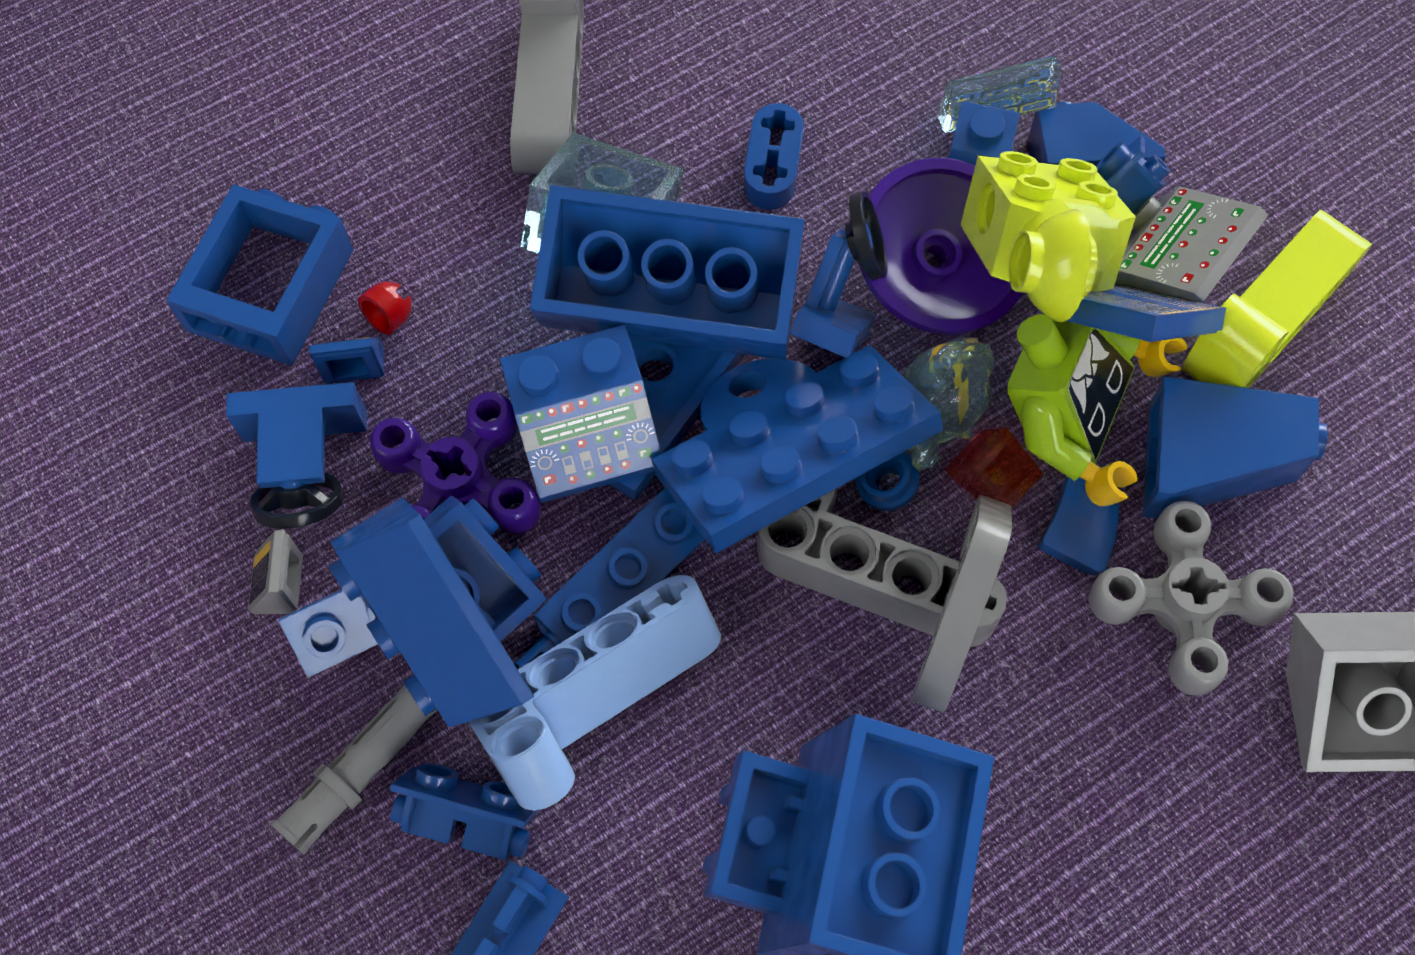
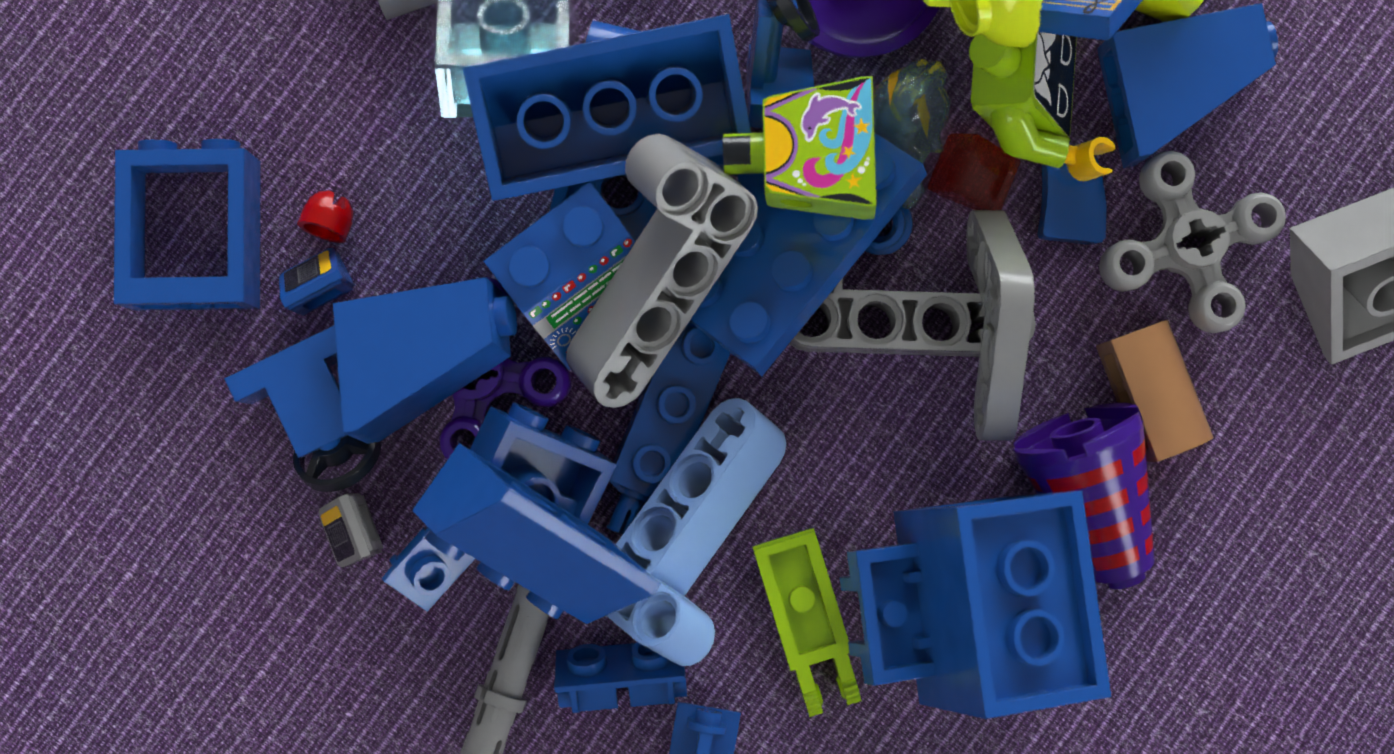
camera: 25 degrees left, 20 degrees up
none -> blue slope [333,277,517,444]
none -> light grey beam [566,134,758,408]
none -> torso [723,76,876,220]
none -> lime hinge [752,528,862,717]
none -> dark purple cone [1012,403,1155,589]
none -> medium nougat brick [1096,319,1214,462]

